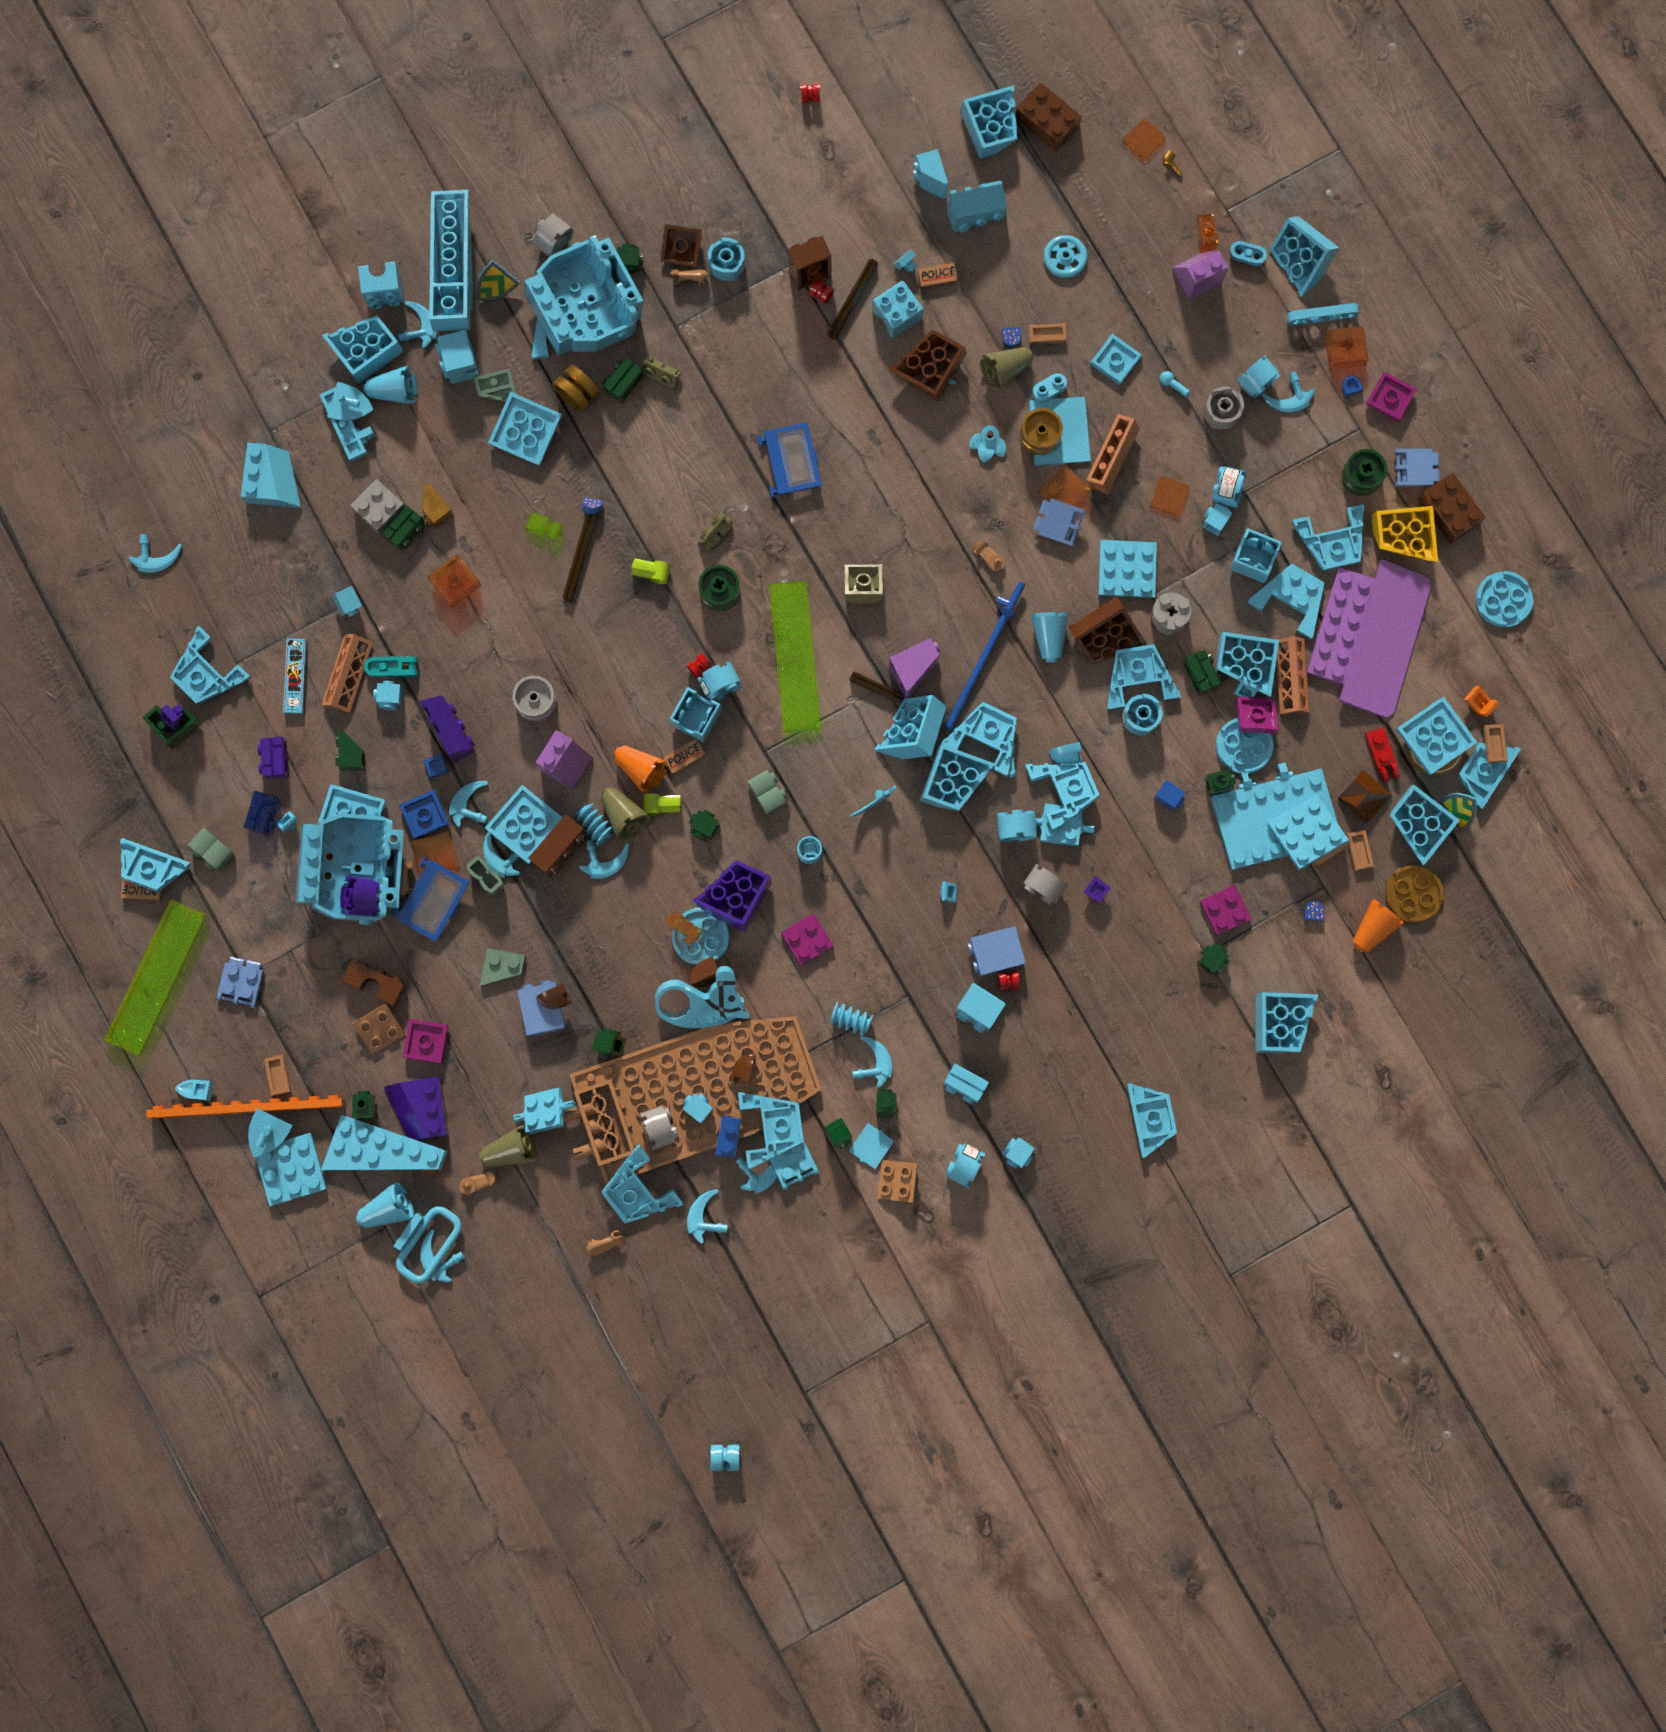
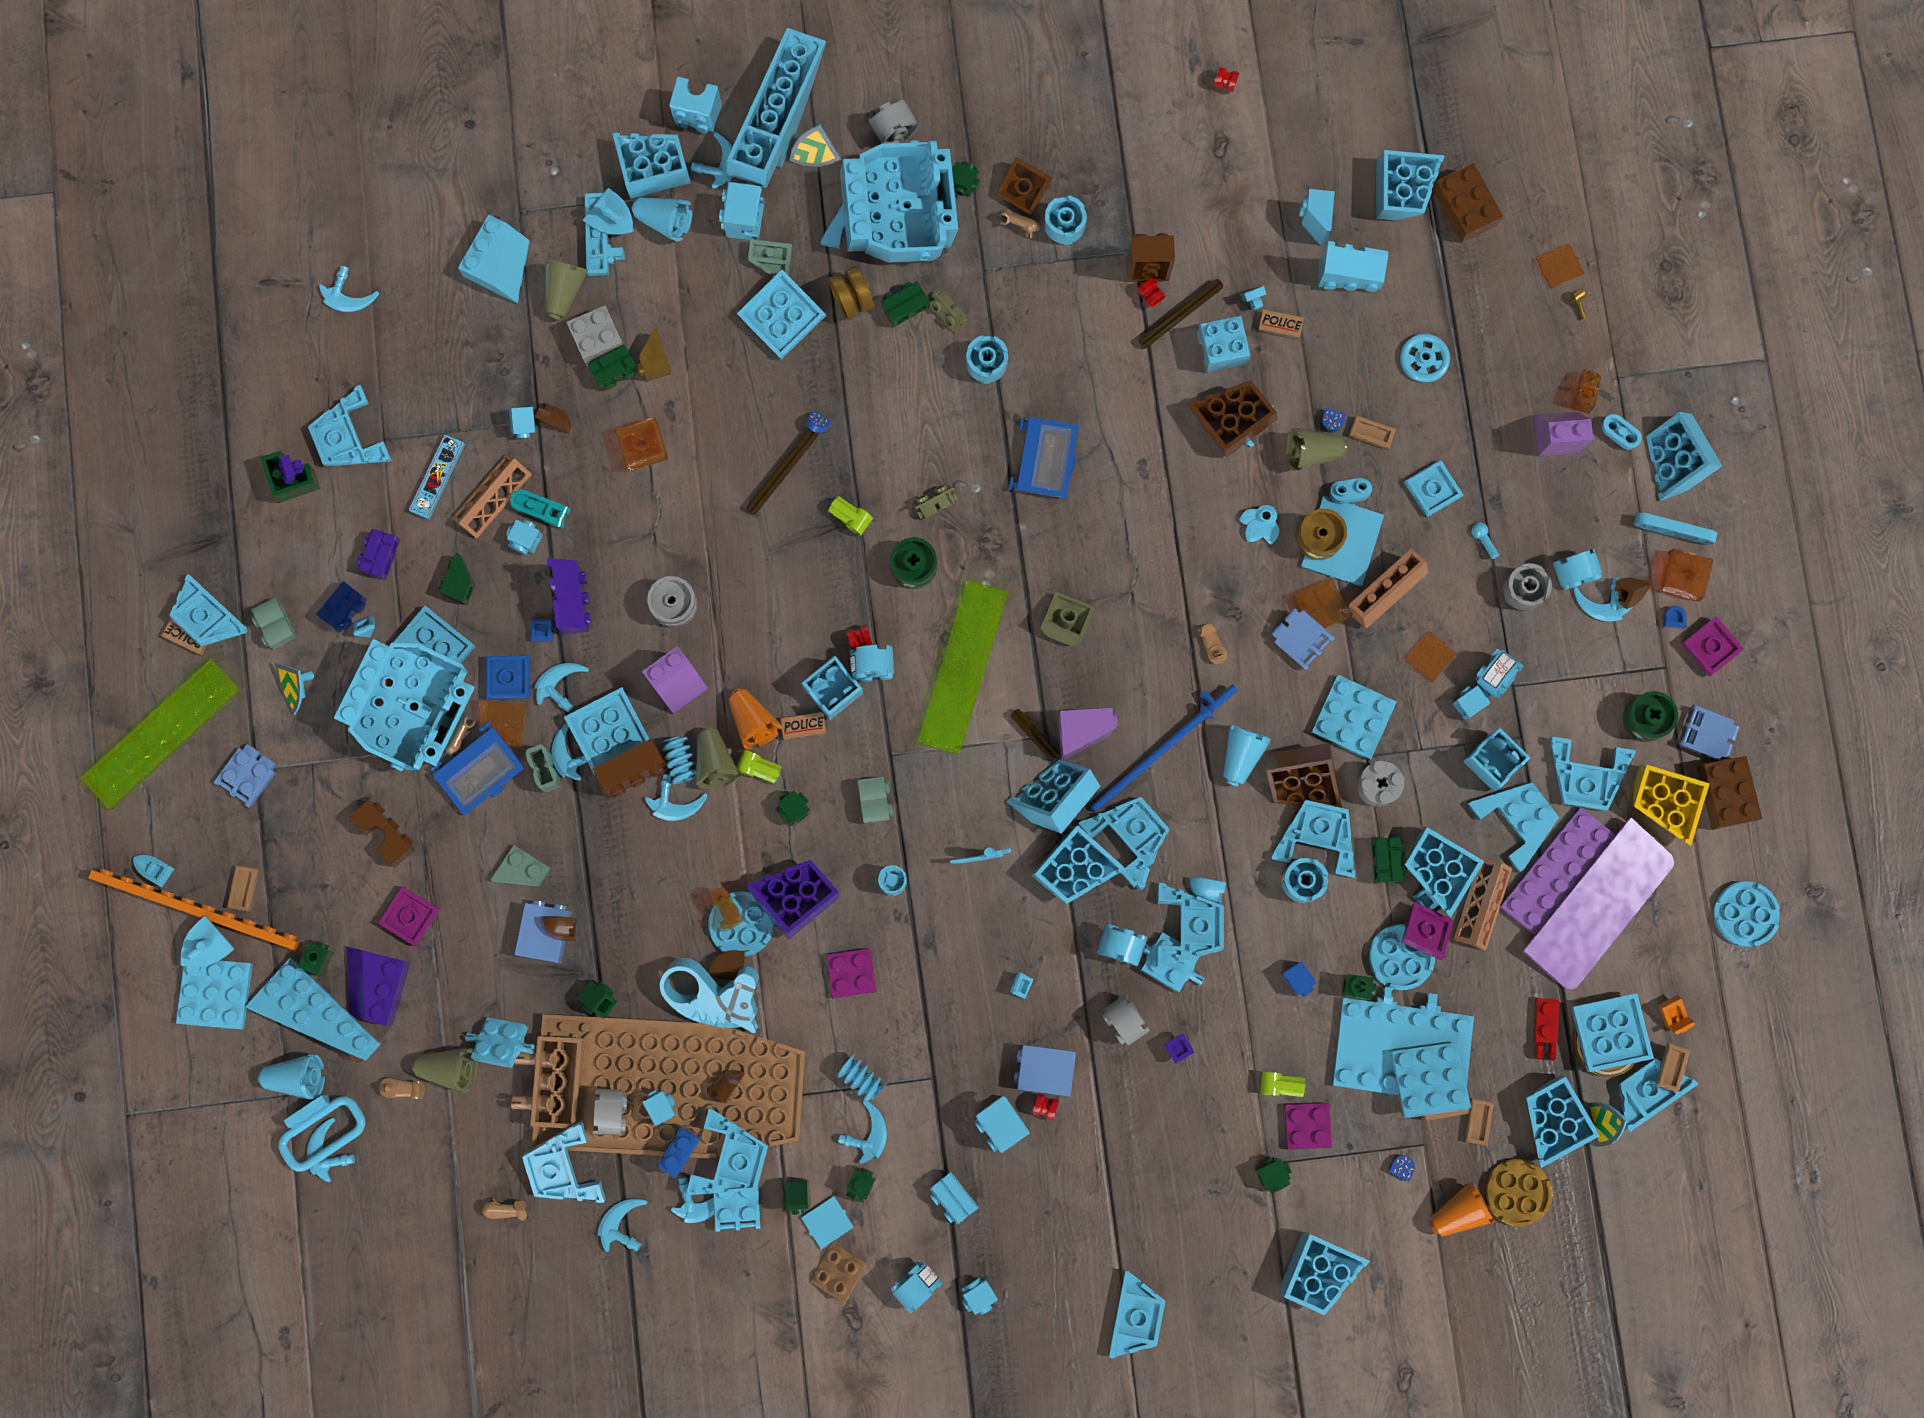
camera: 20 degrees right, 0 degrees up
dark purple brick [340,876,379,916] -> none
medium nougat hinge [352,1003,406,1055] -> none
clear neon green plate [525,511,563,539] -> none
reddish brown slope [1338,770,1392,823] -> none
none -> shield [275,663,314,715]
none -> reddish brown brick [535,403,571,434]
none -> olive cone [545,259,588,320]
none -> medium azure brick [966,335,1008,384]
none -> lime piece [1260,1071,1305,1097]
none -> reddish brown brick [1615,577,1651,609]

